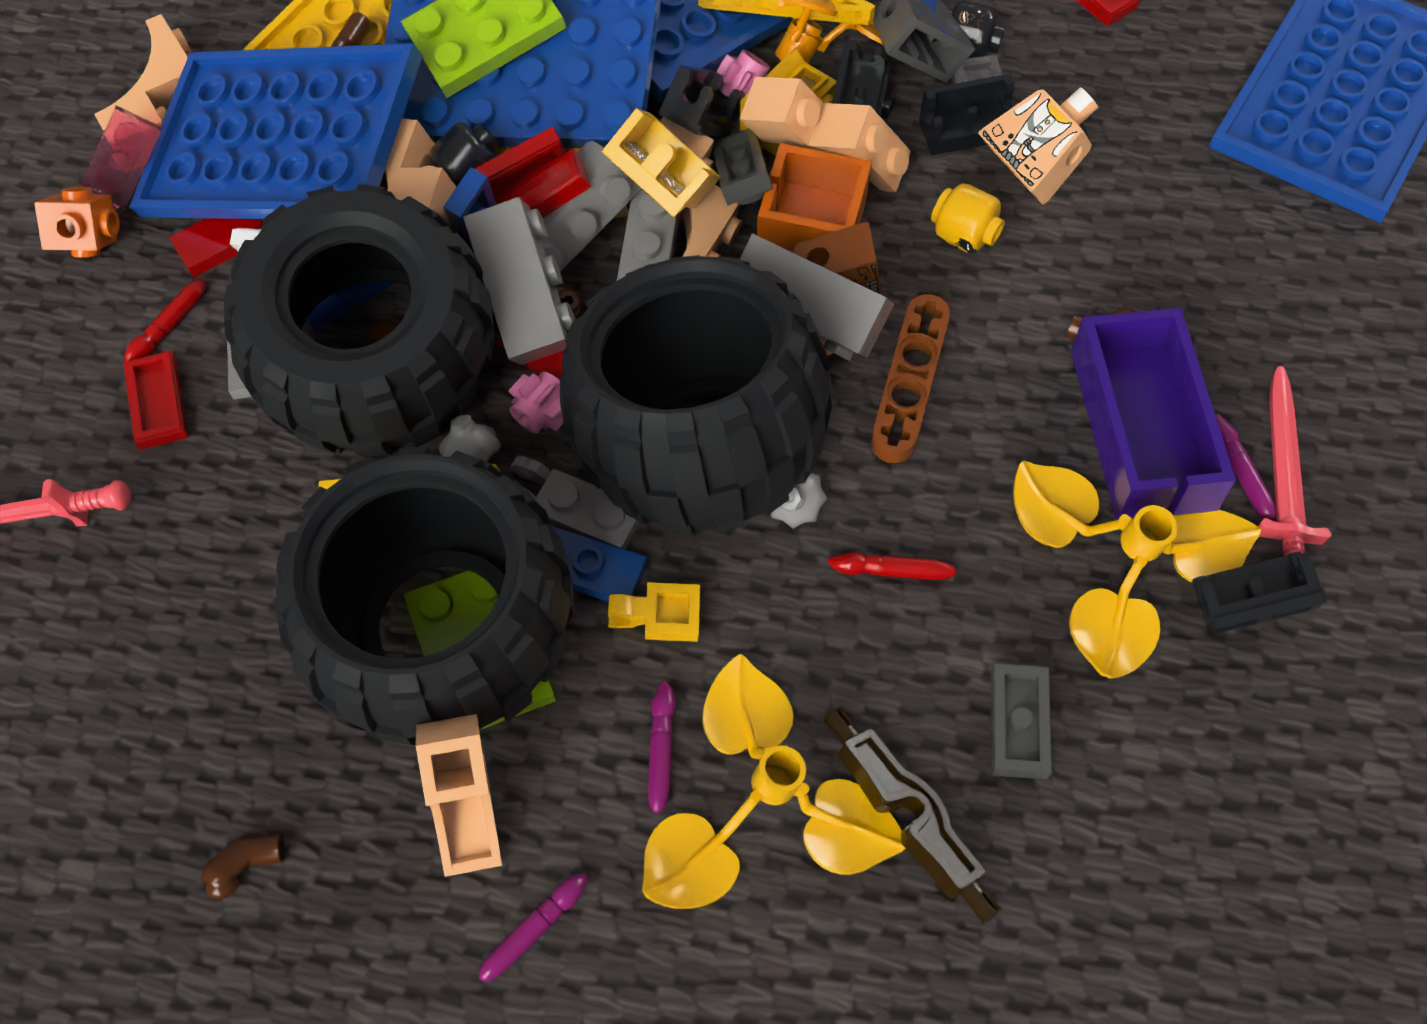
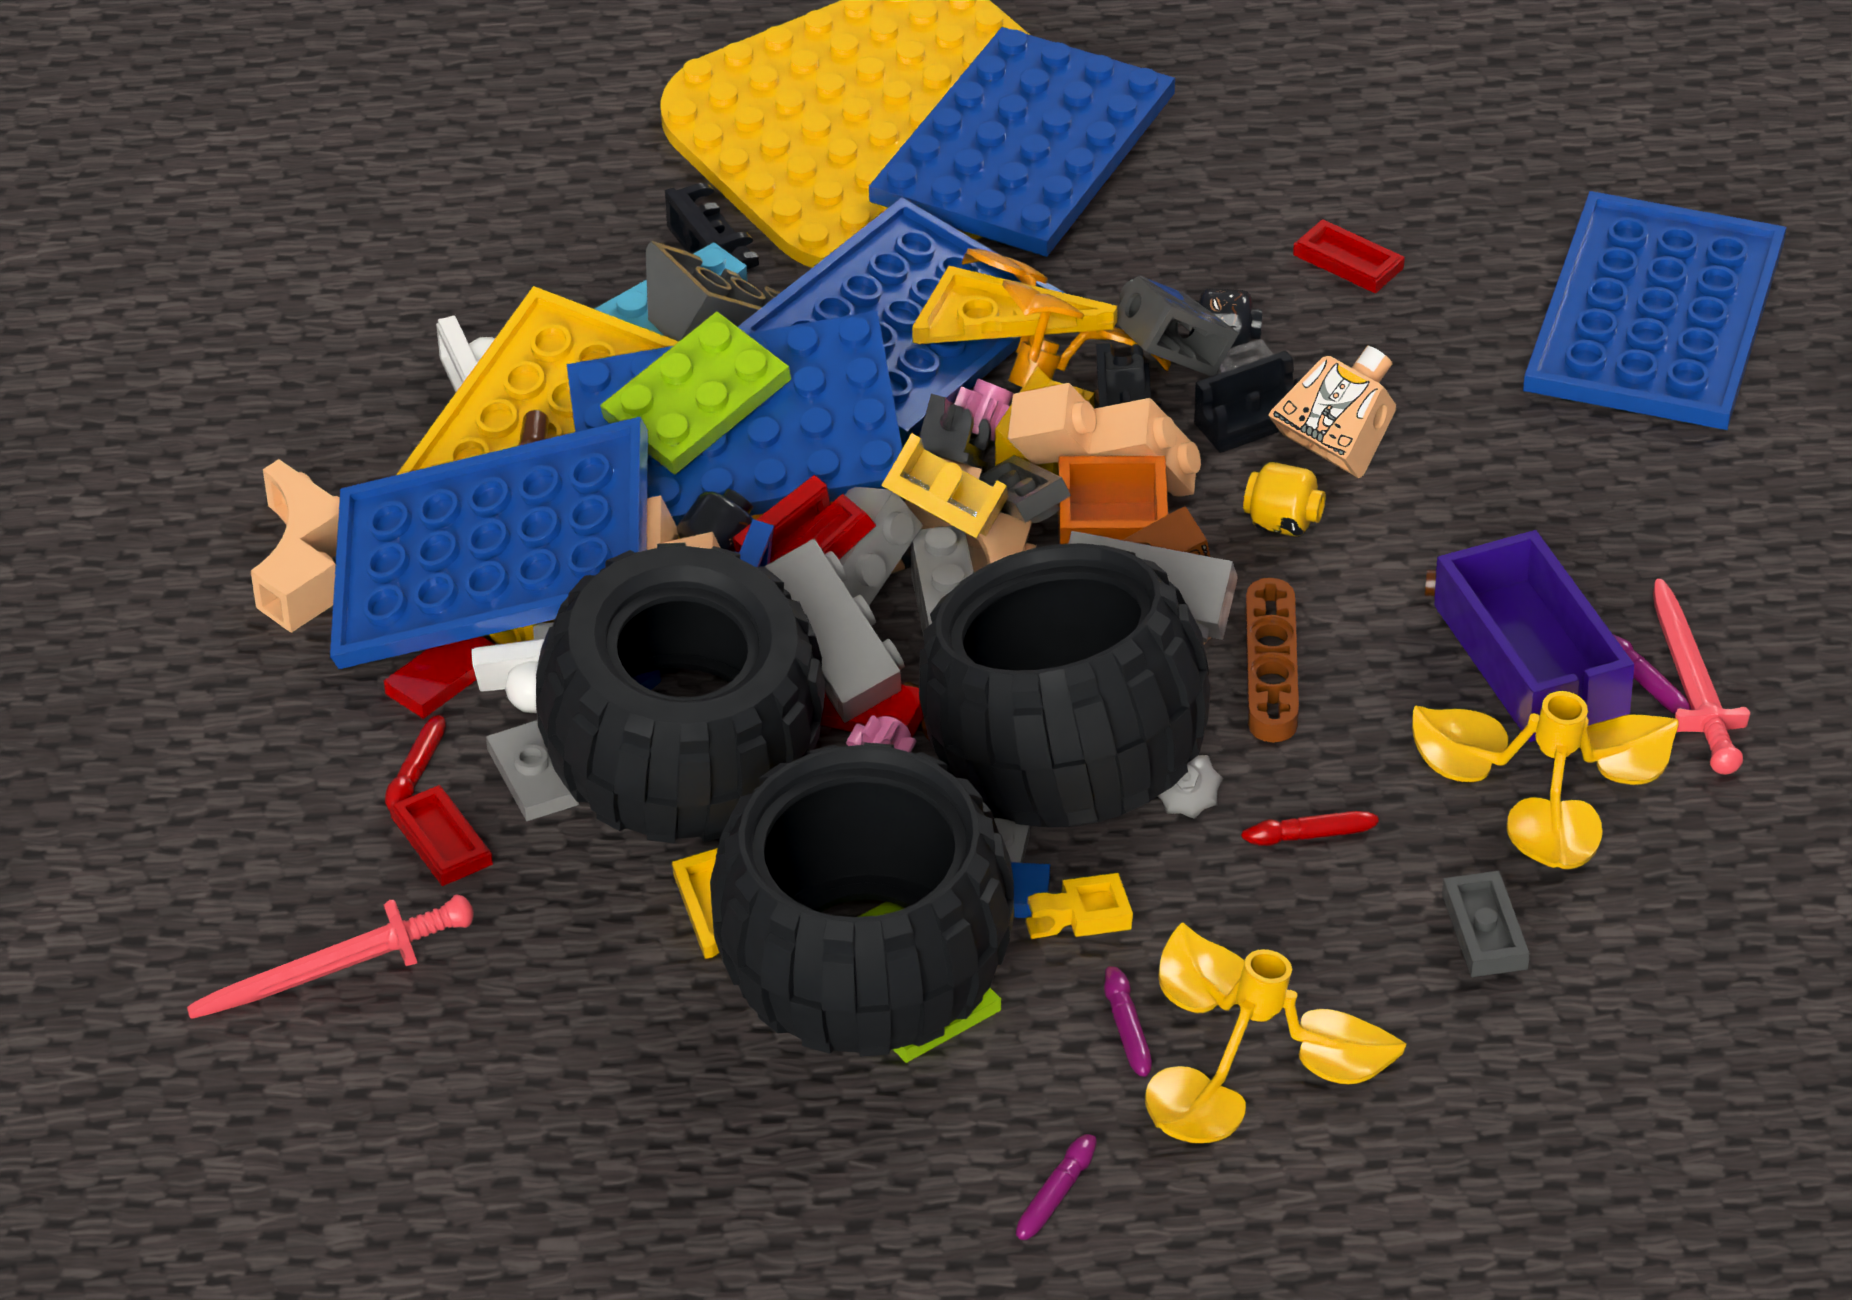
camera: 15 degrees left, 20 degrees down
orange brick [34,187,120,257] -> none
clear pink plate [79,105,162,212] -> none
reddish brown arm [201,834,284,899] -> none
light nougat arch [416,714,502,877] -> none
dark brown piece [824,707,1002,924] -> none
black hinge [1192,551,1327,635] -> none

